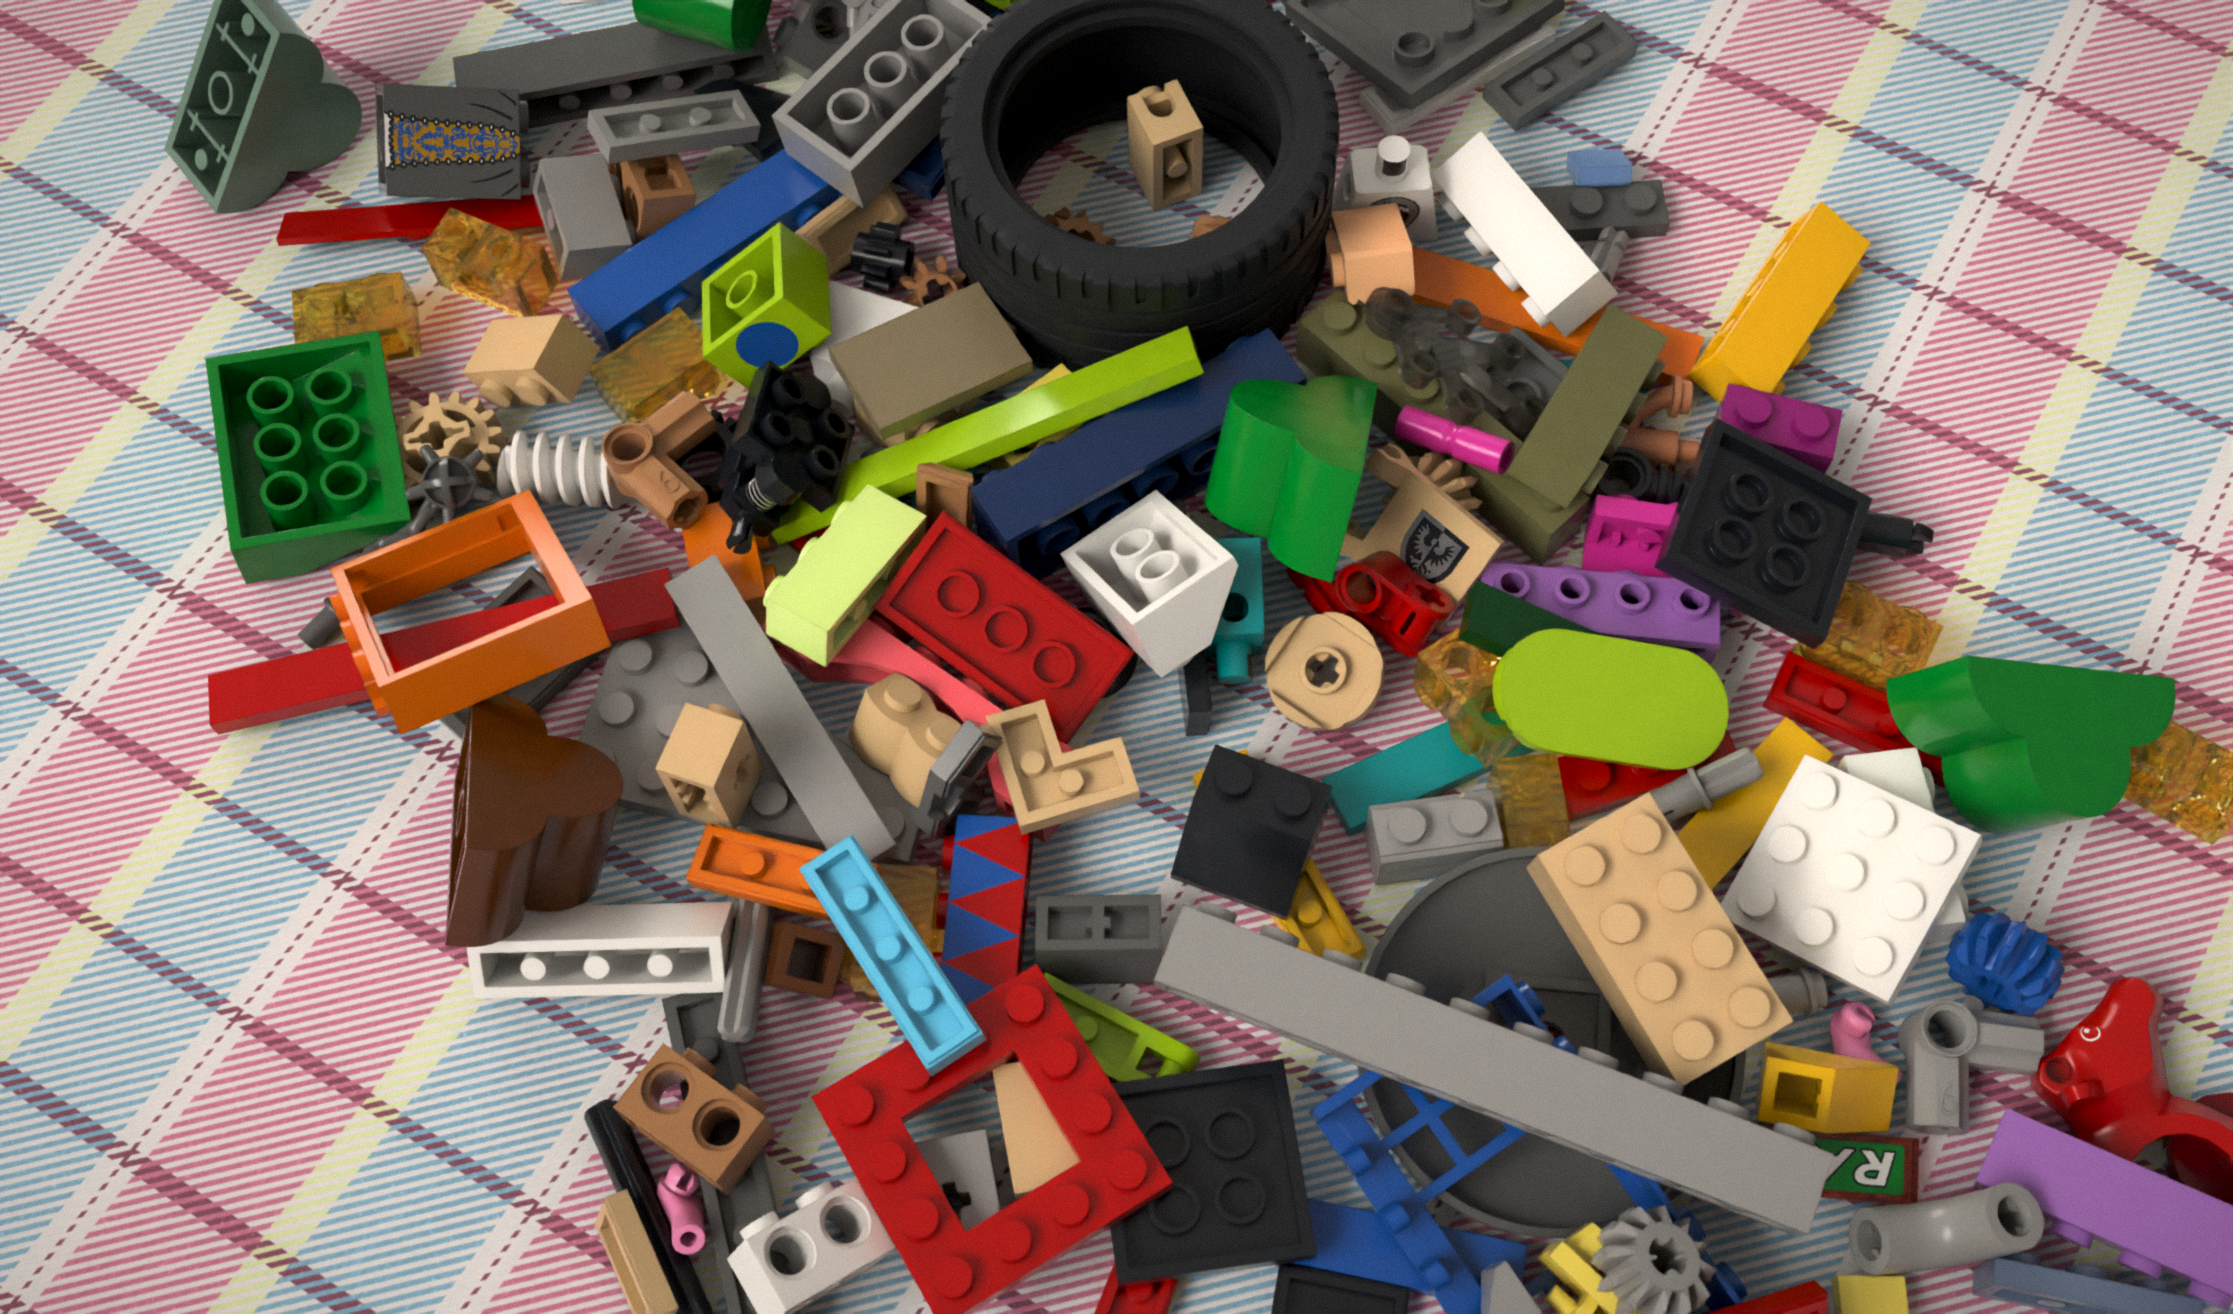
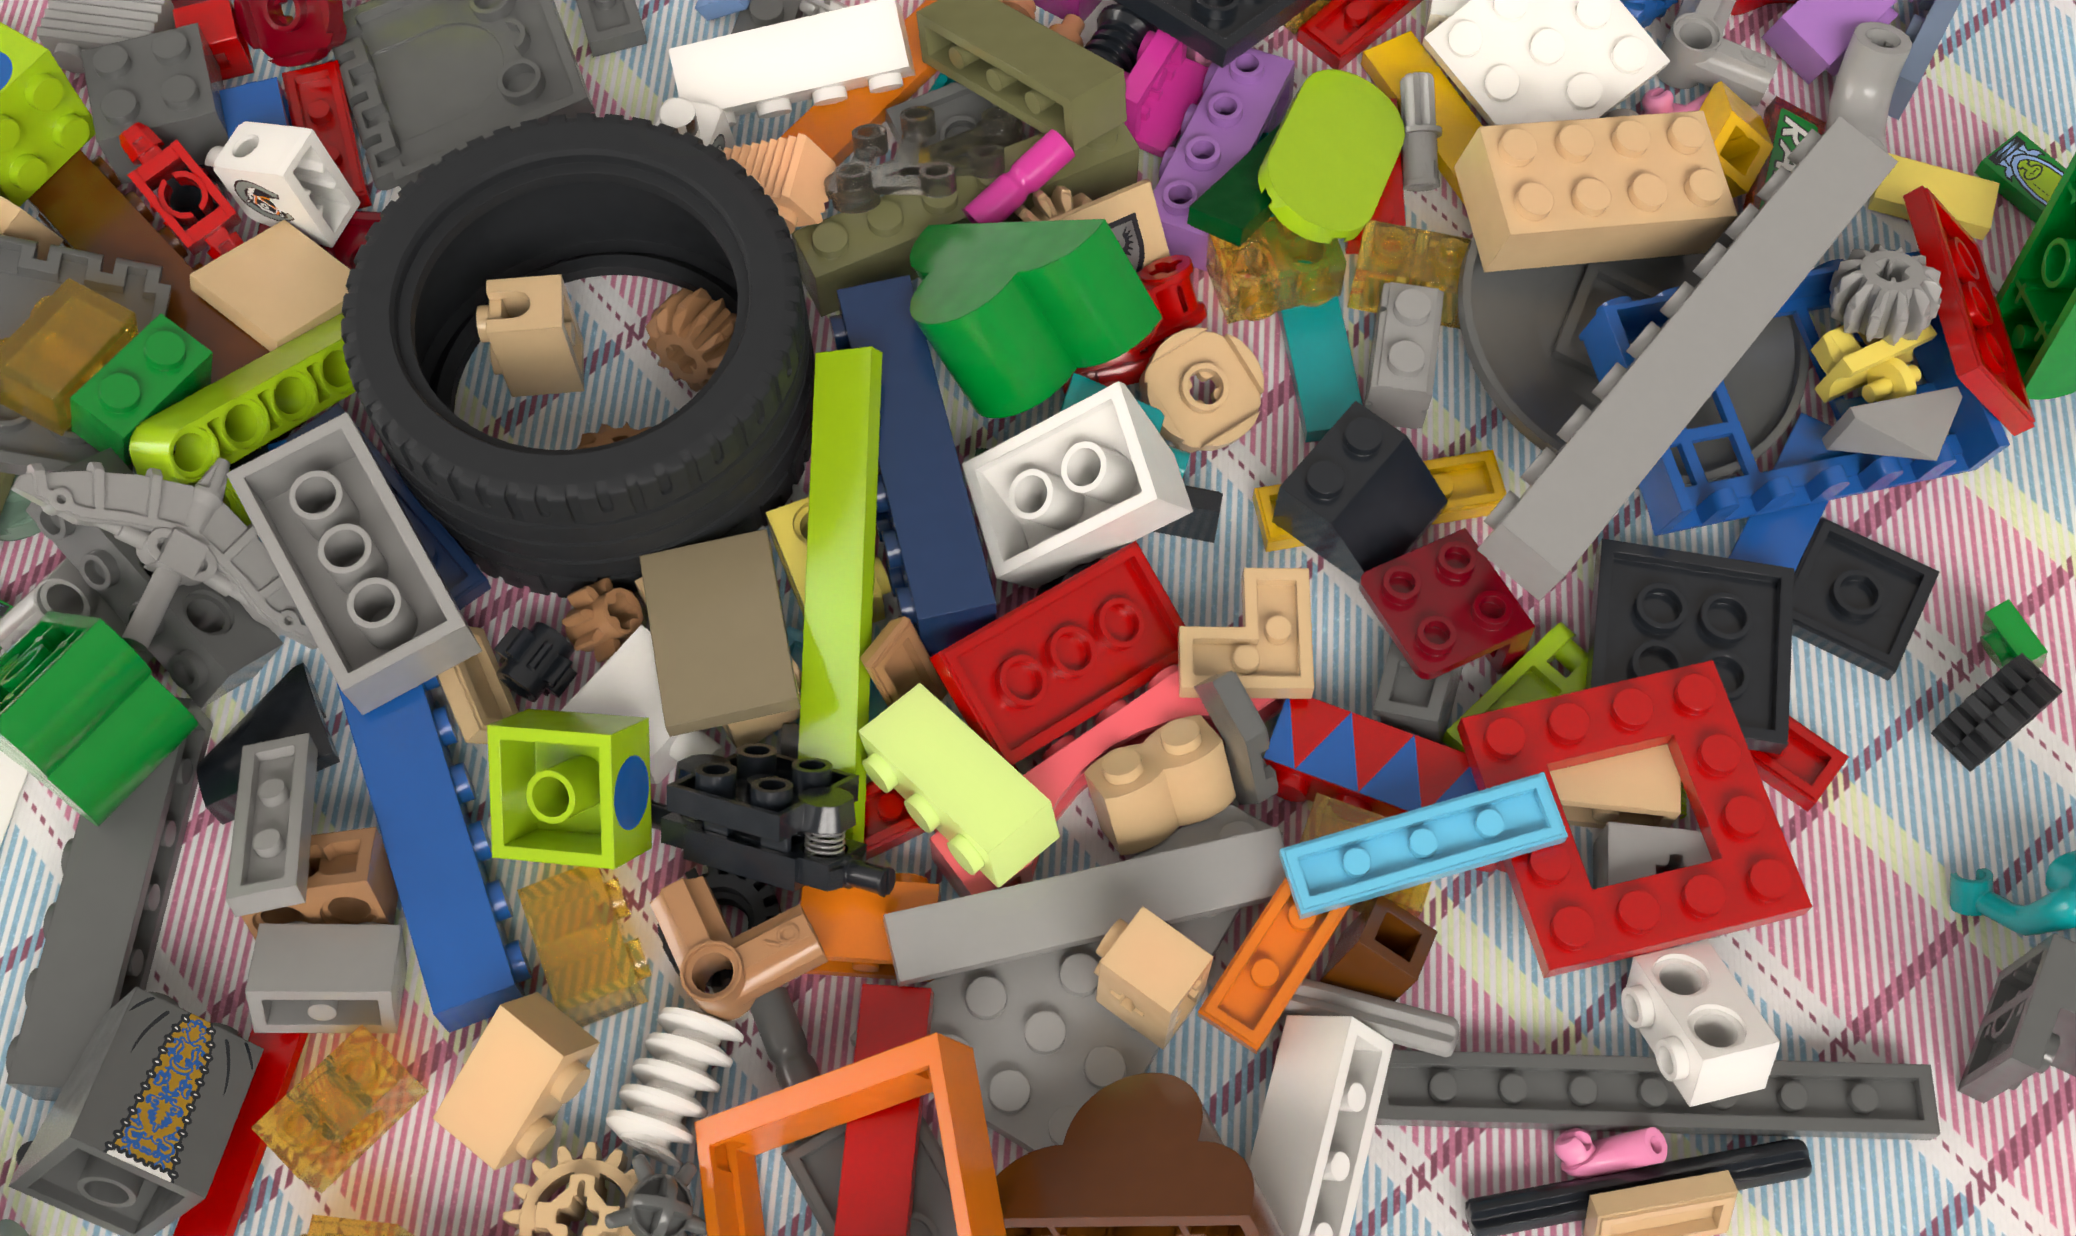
camera: 75 degrees left, 0 degrees up
medium nougat brick [613,1043,776,1196] -> none
none -> dark grey piece [750,987,821,1090]
none -> dark red bracket [1359,528,1536,680]

